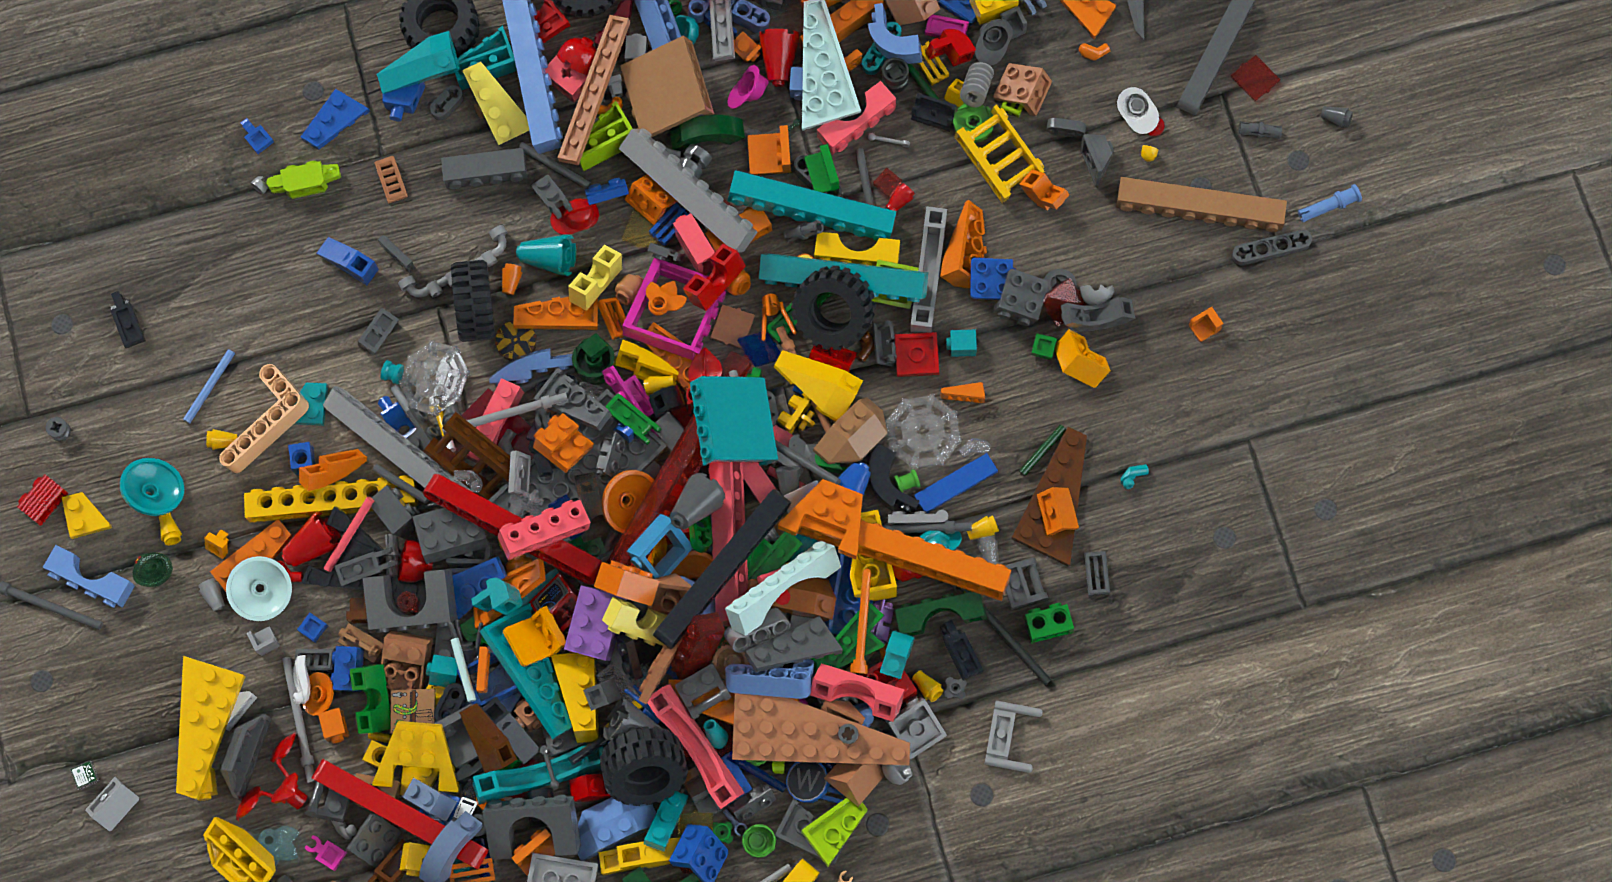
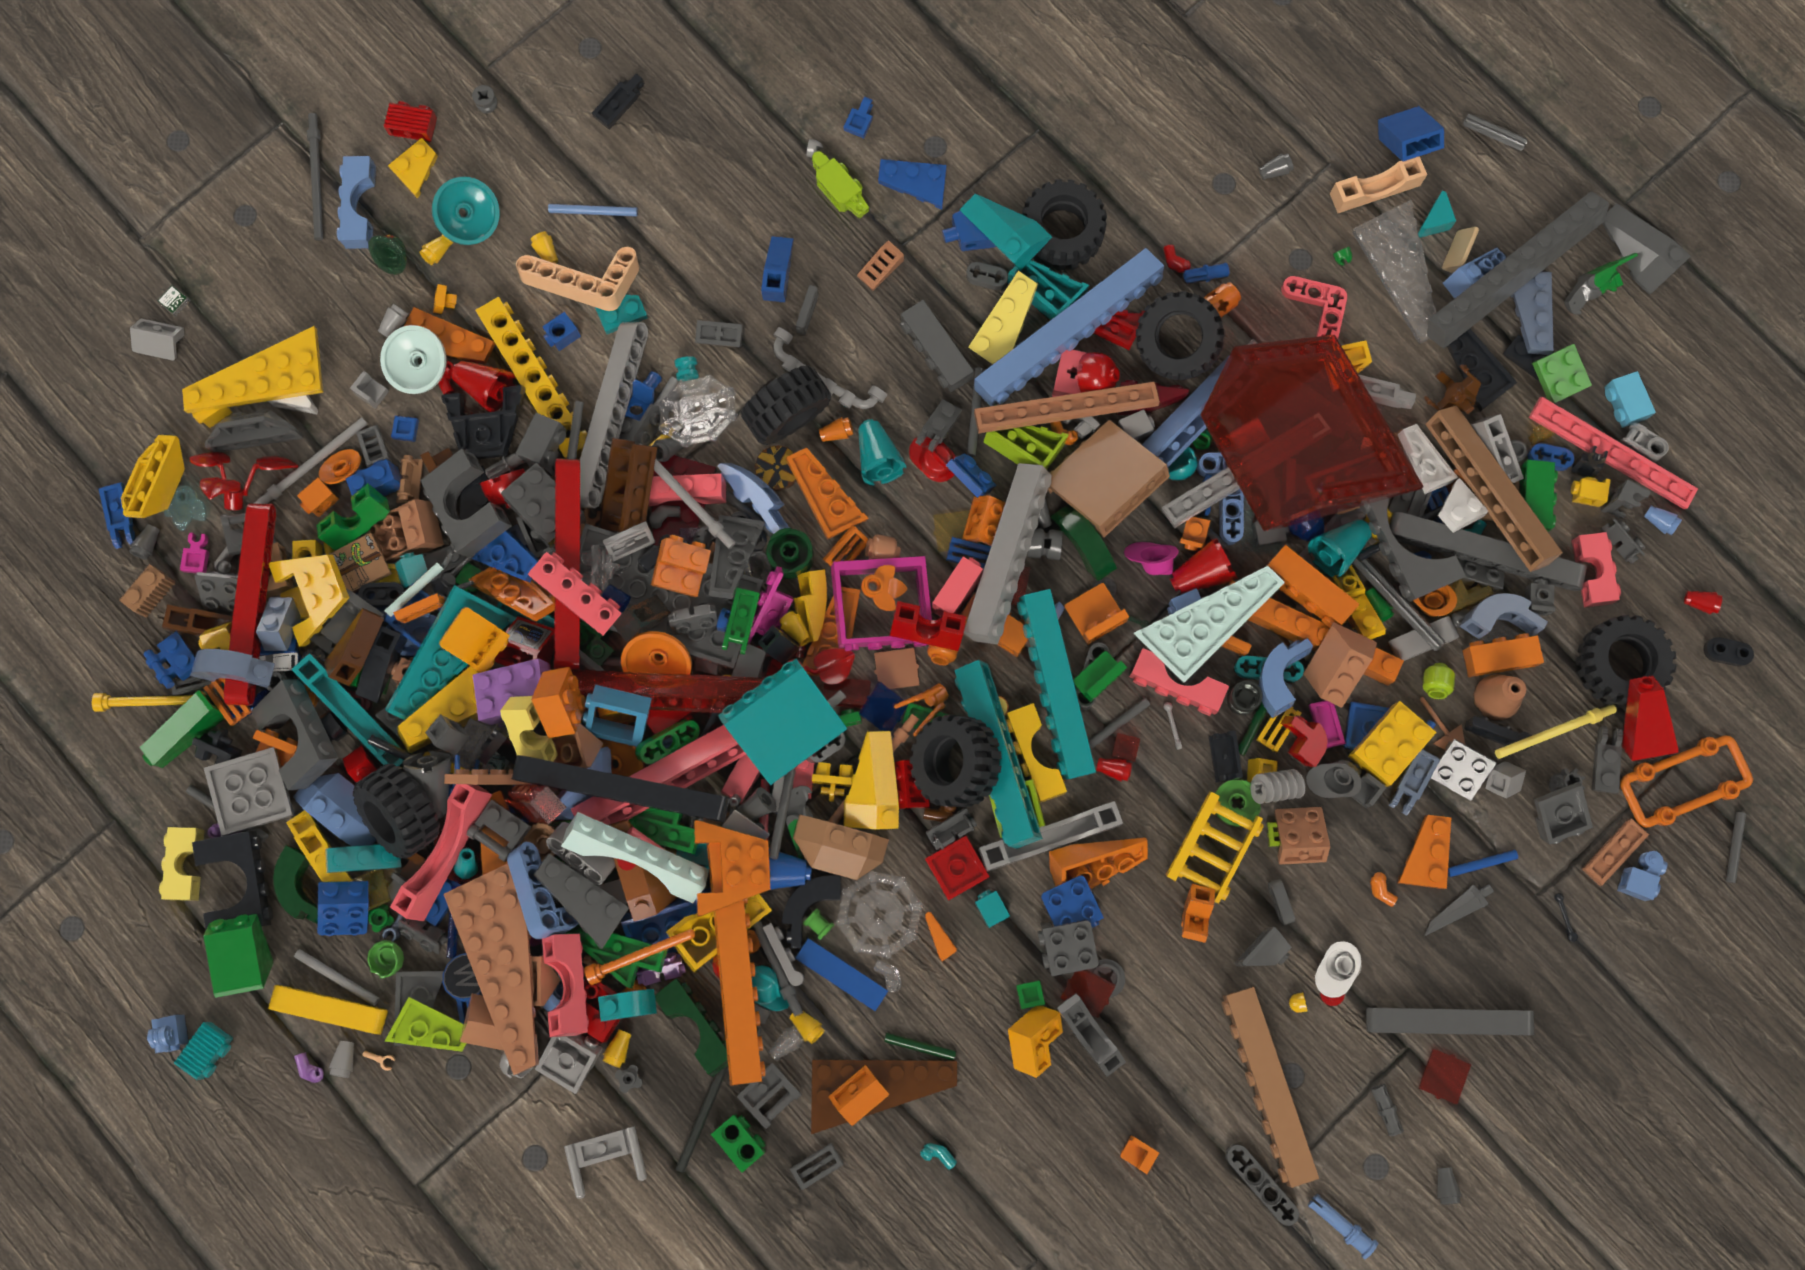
camera: 60 degrees right, 5 degrees up
white arm [293,655,311,704] -> none
orange slope [299,449,367,491] -> none
coral bar [324,497,374,572] -> none
dark grey hinge [334,547,398,586] -> none
clear red plate [397,591,418,612] -> none
clear arm [454,470,483,493] -> none
teal brick [471,578,523,616] -> none
dark grey hinge [540,745,559,789] -> none
light yellow arch [568,245,622,311] -> none
dark green slope [579,333,609,362] -> none
dark grey plate [648,243,686,262] -> none
dark grey cone [670,473,725,530] -> none
dark grey pin [784,220,824,242] -> none
dark grey bush [838,724,859,744] -> none
black hinge [940,620,983,681] -> none
light grey hair [1079,285,1114,305] -> none

